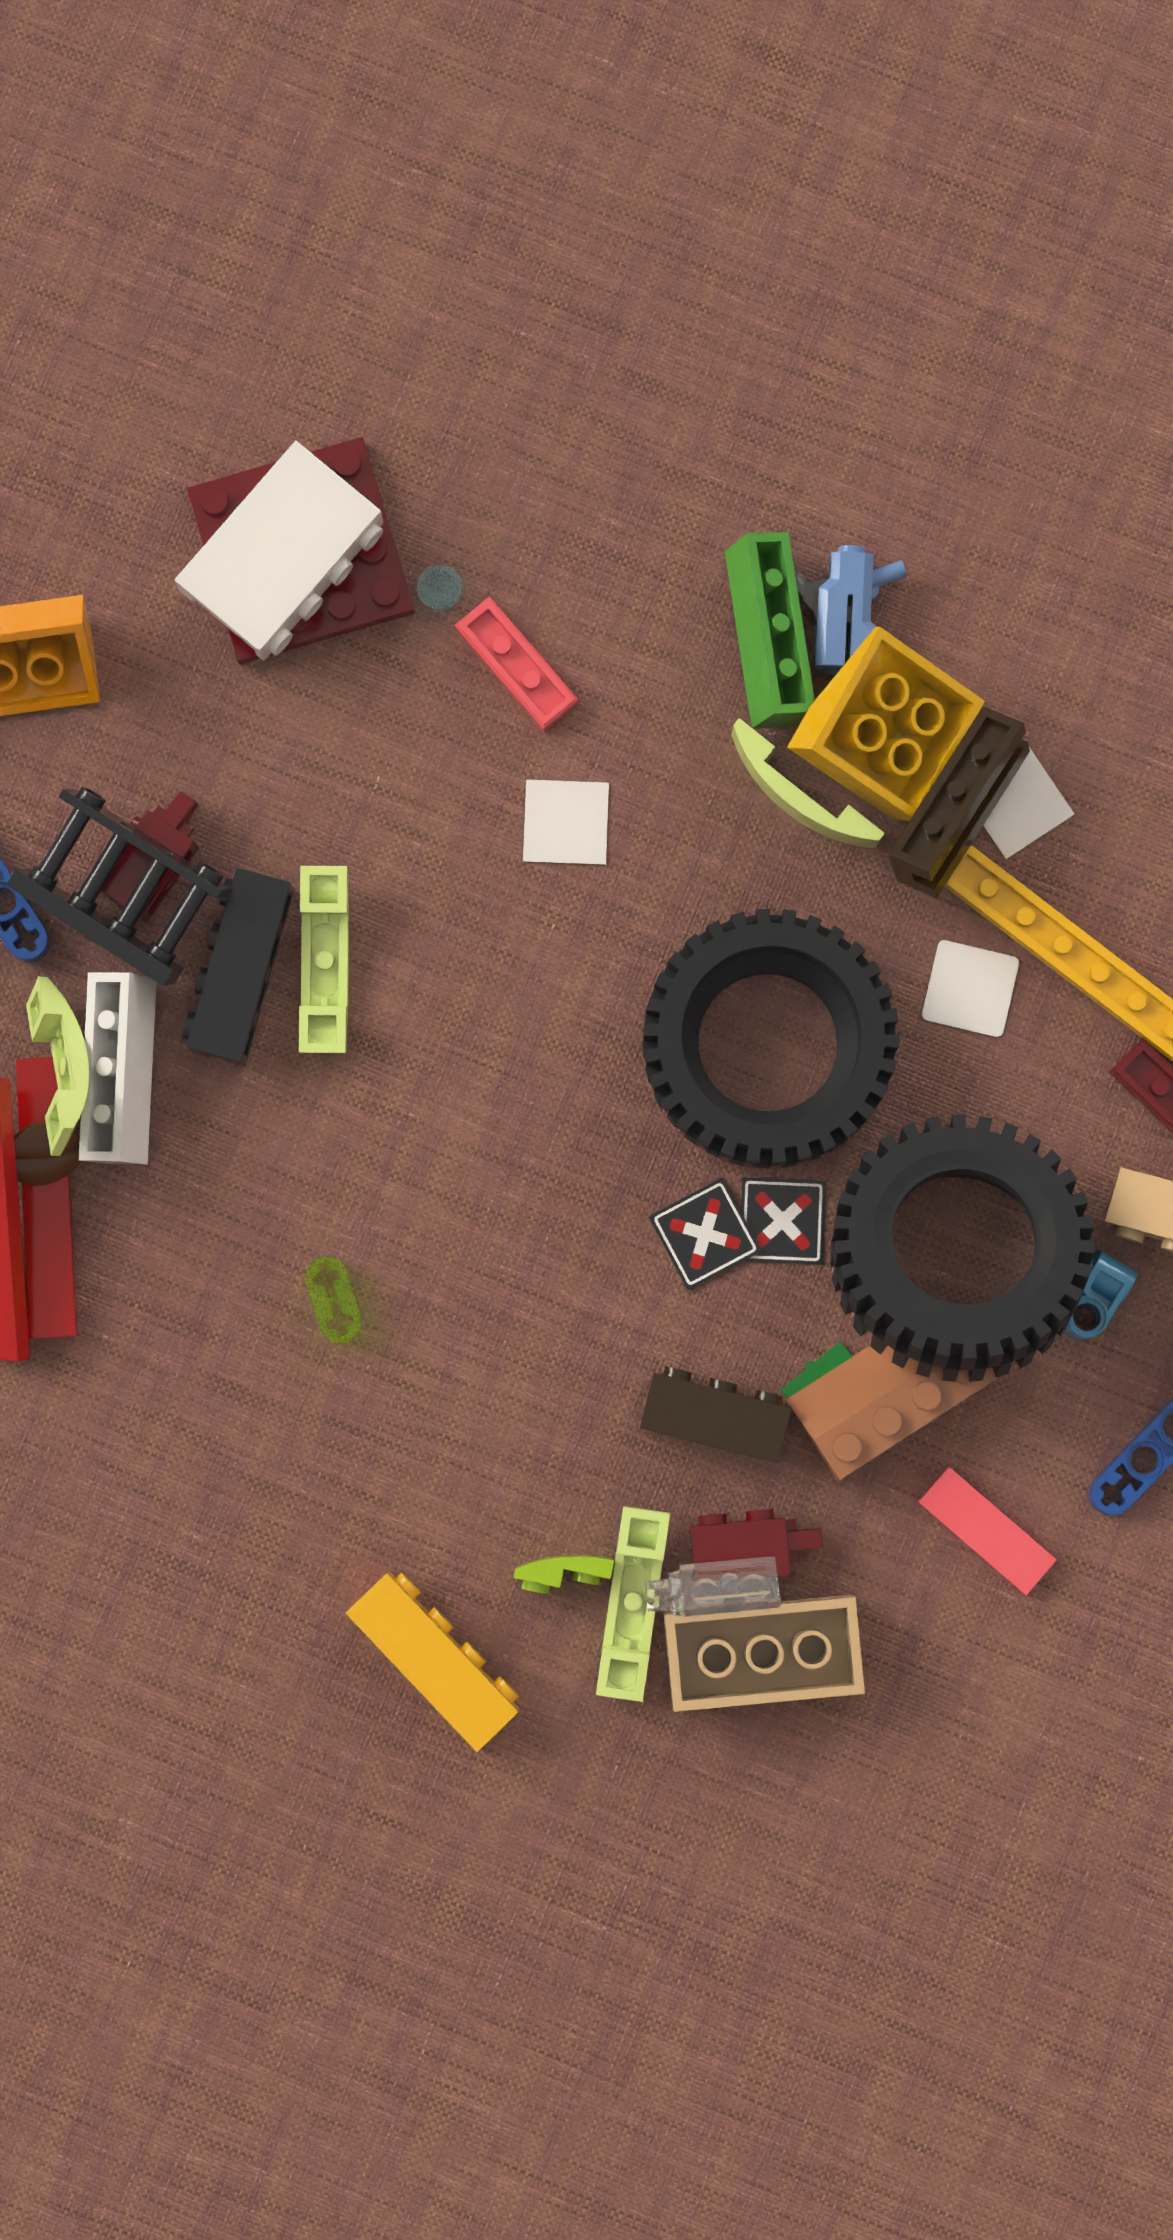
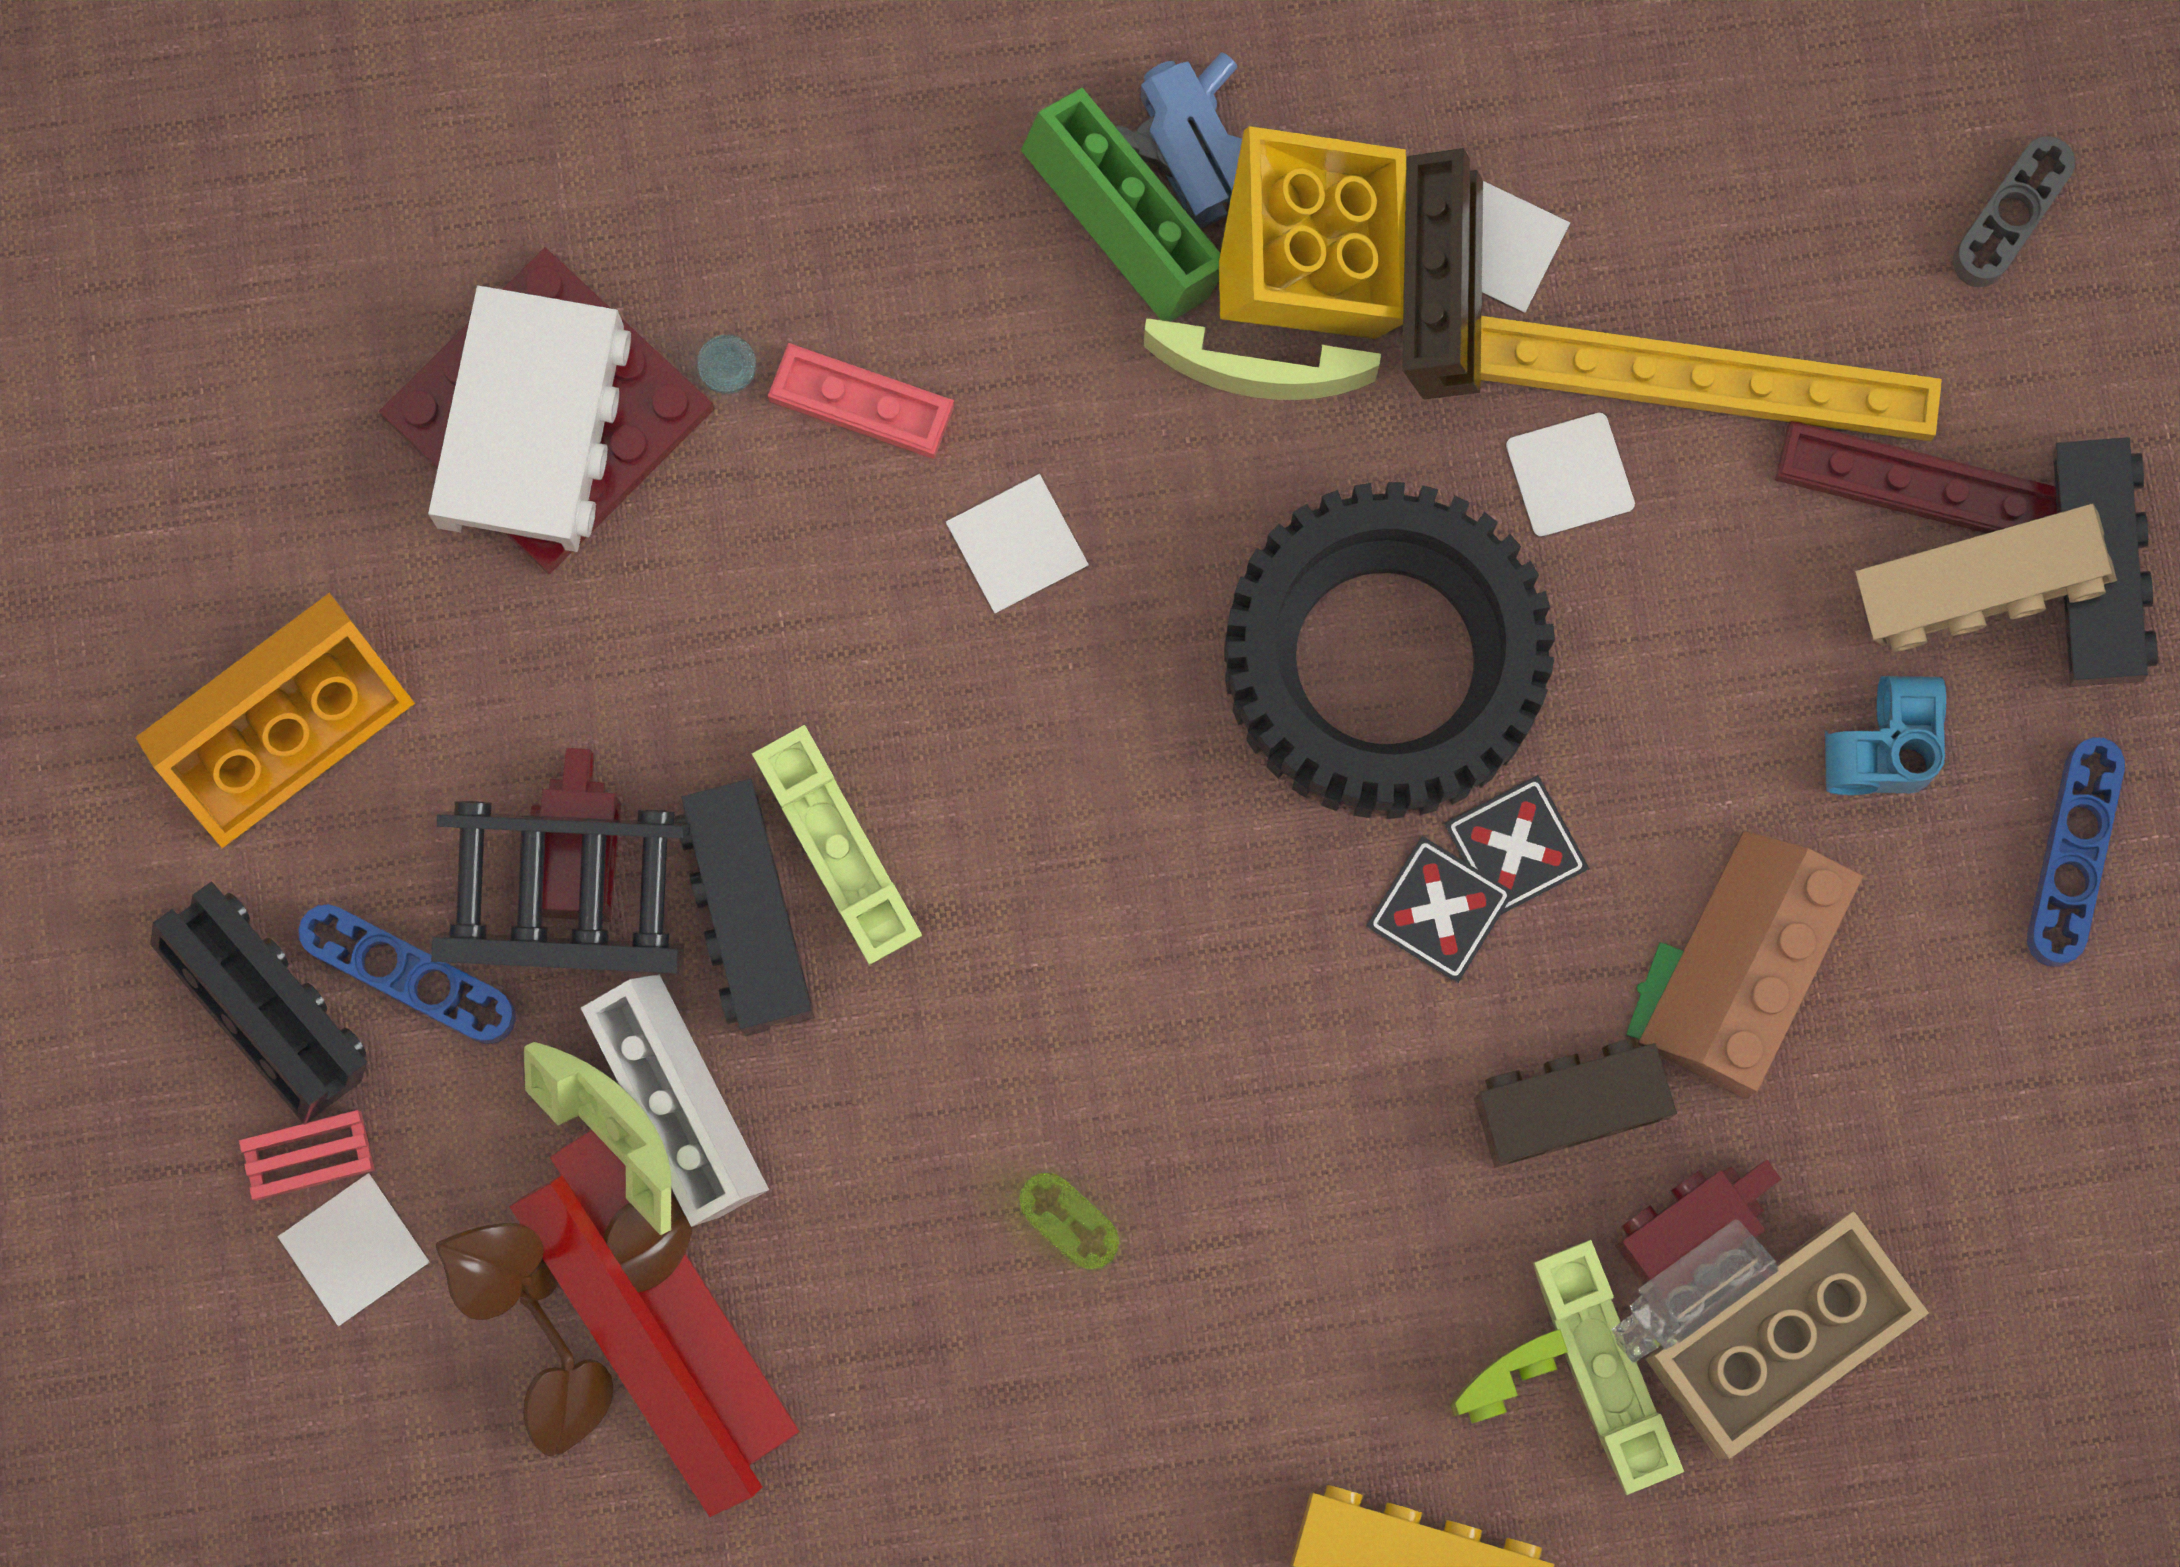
camera: 30 degrees left, 5 degrees down
black tyre [830,1114,1095,1382] -> none
coral tile [917,1466,1057,1596] -> none

